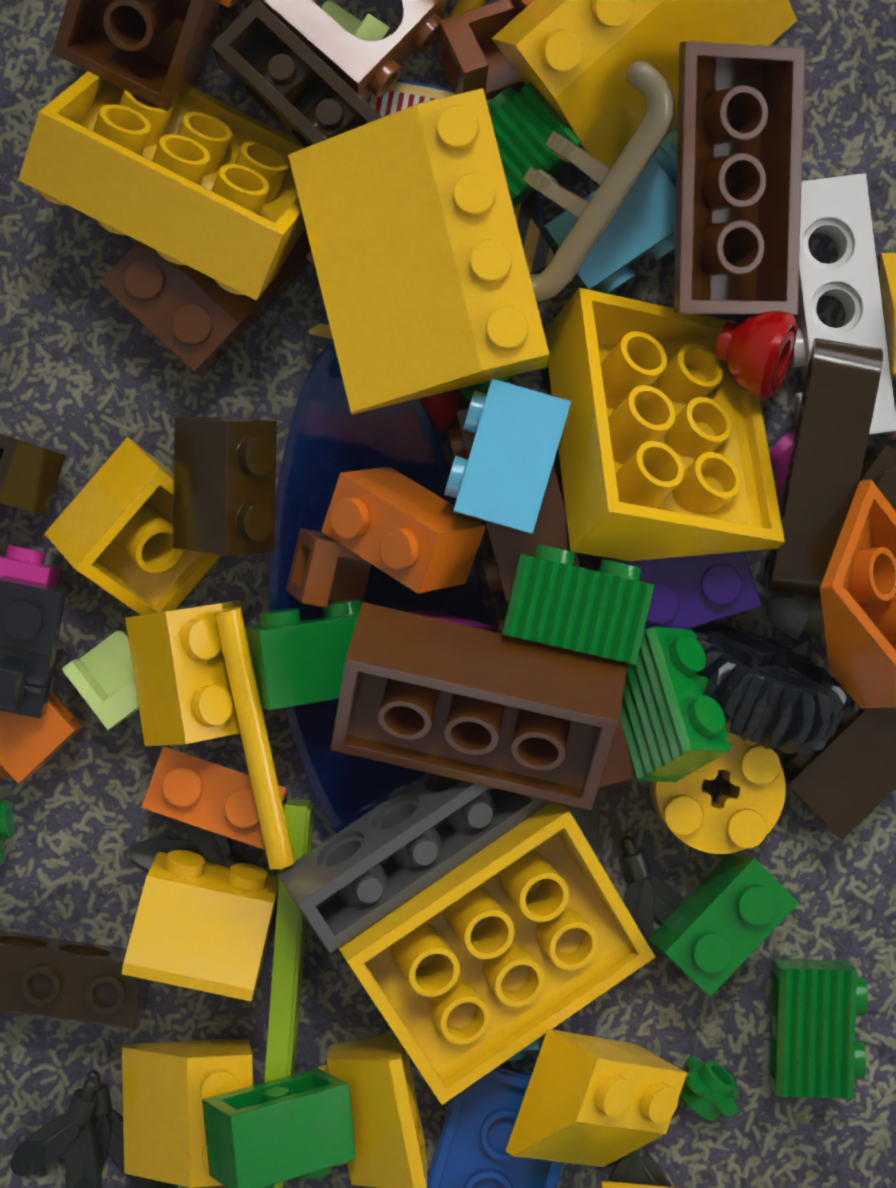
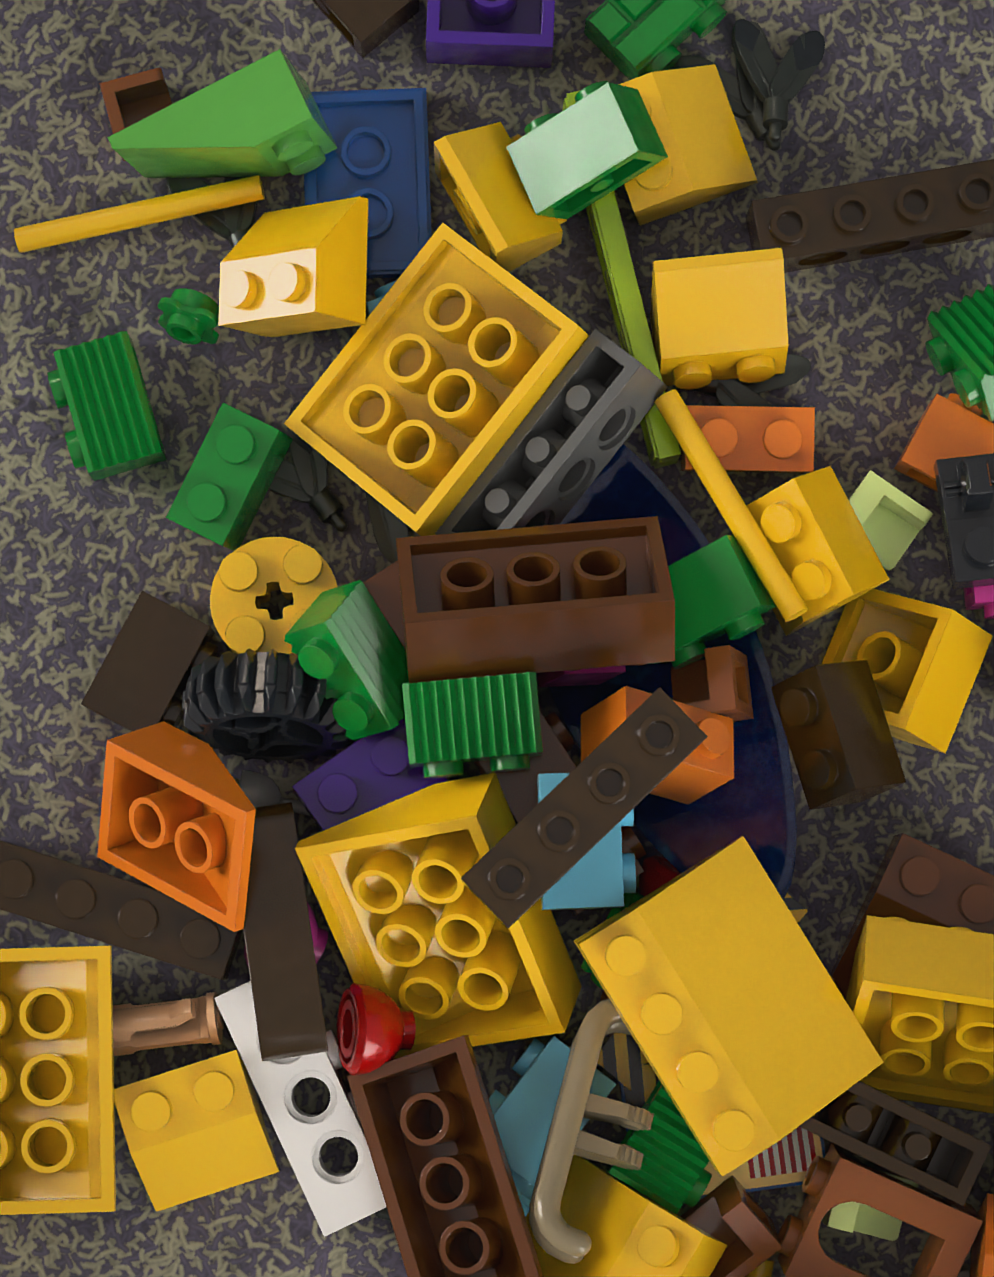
camera: 160 degrees right, 5 degrees down
none -> dark brown brick [461,687,708,930]

